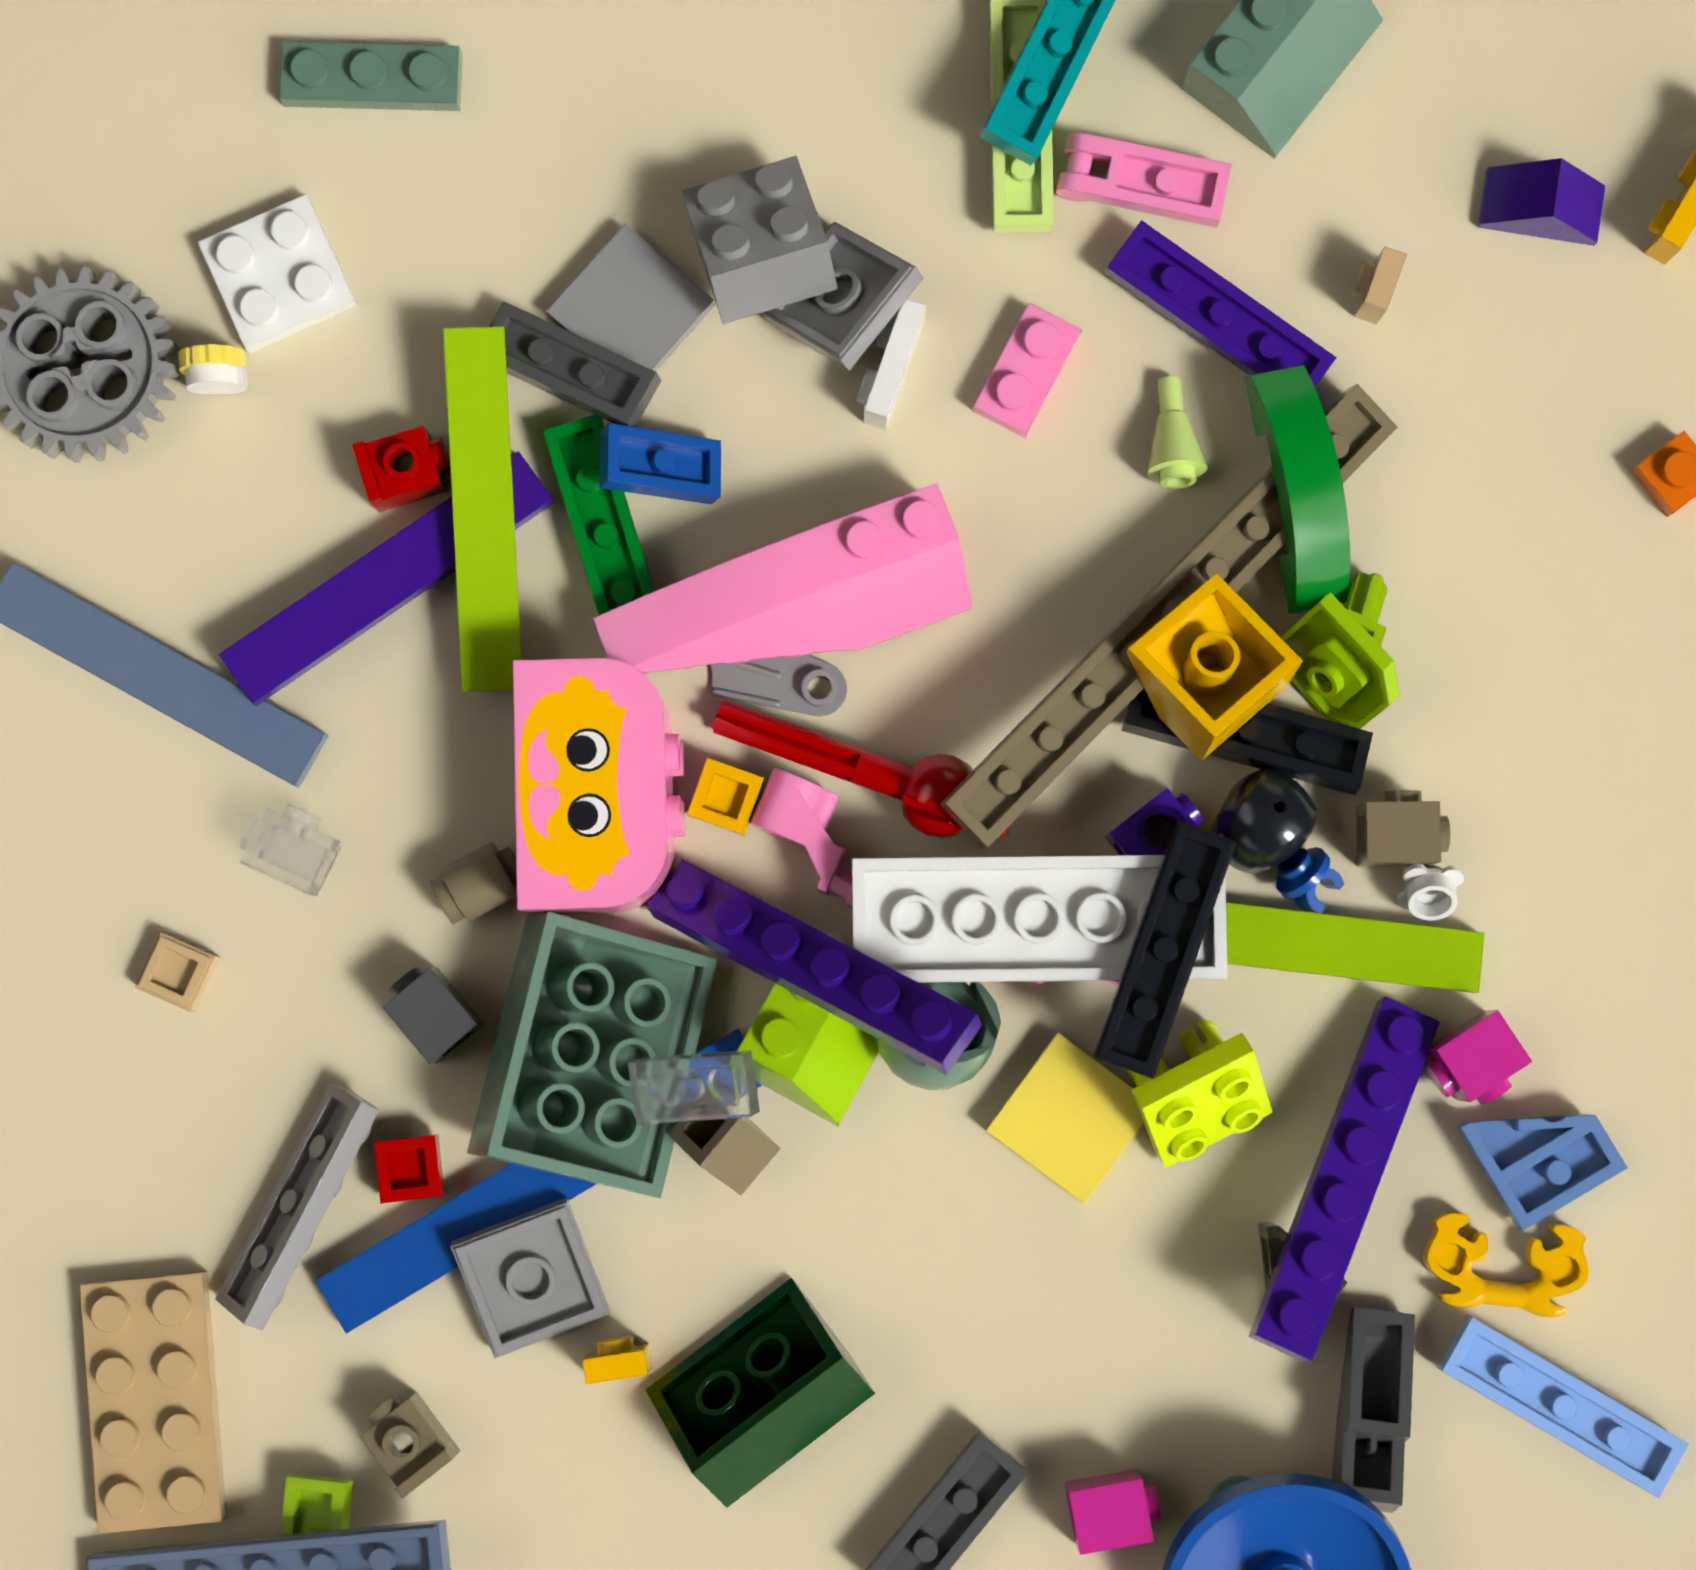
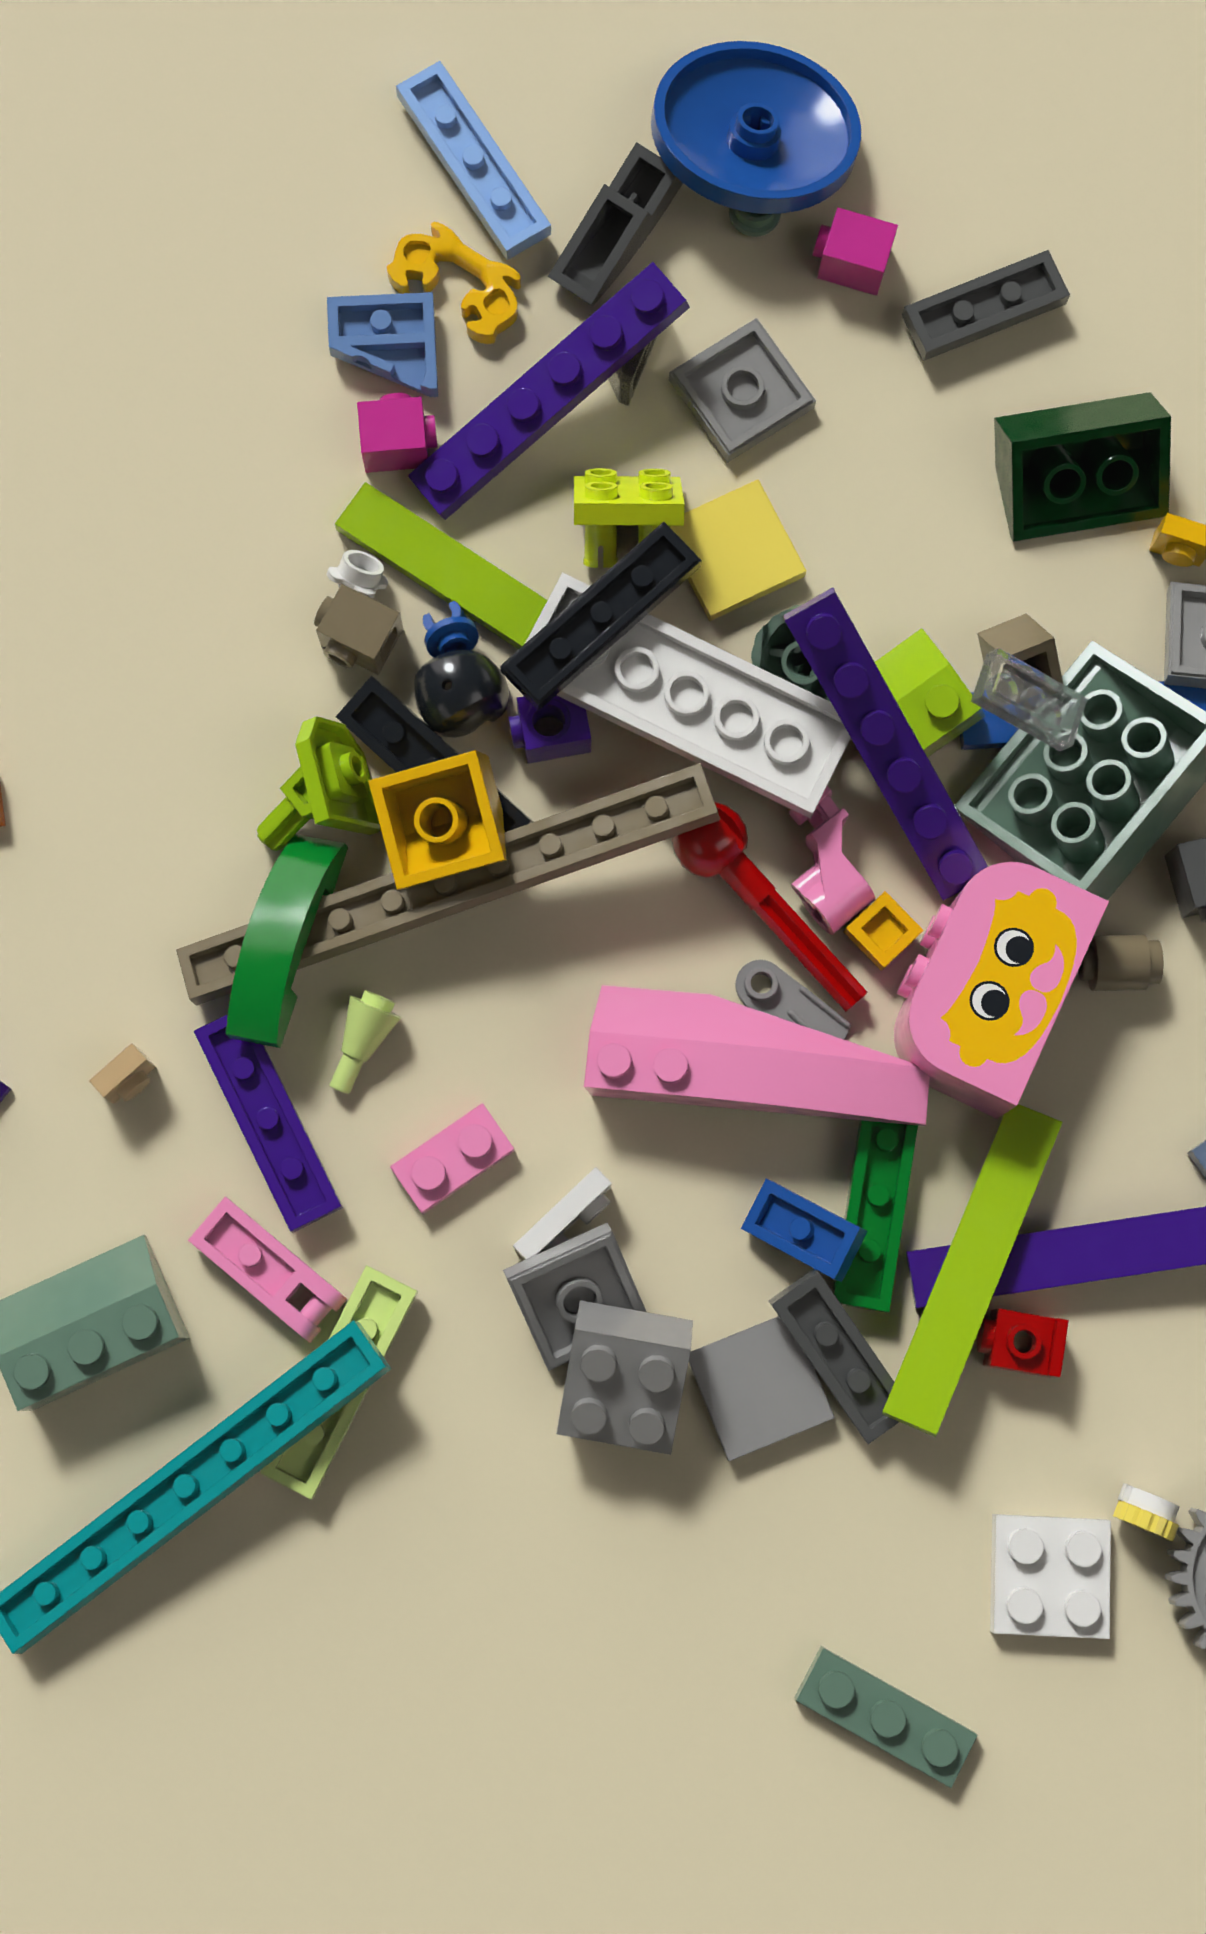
camera: 160 degrees left, 5 degrees down
none -> light grey tile [669,318,816,463]

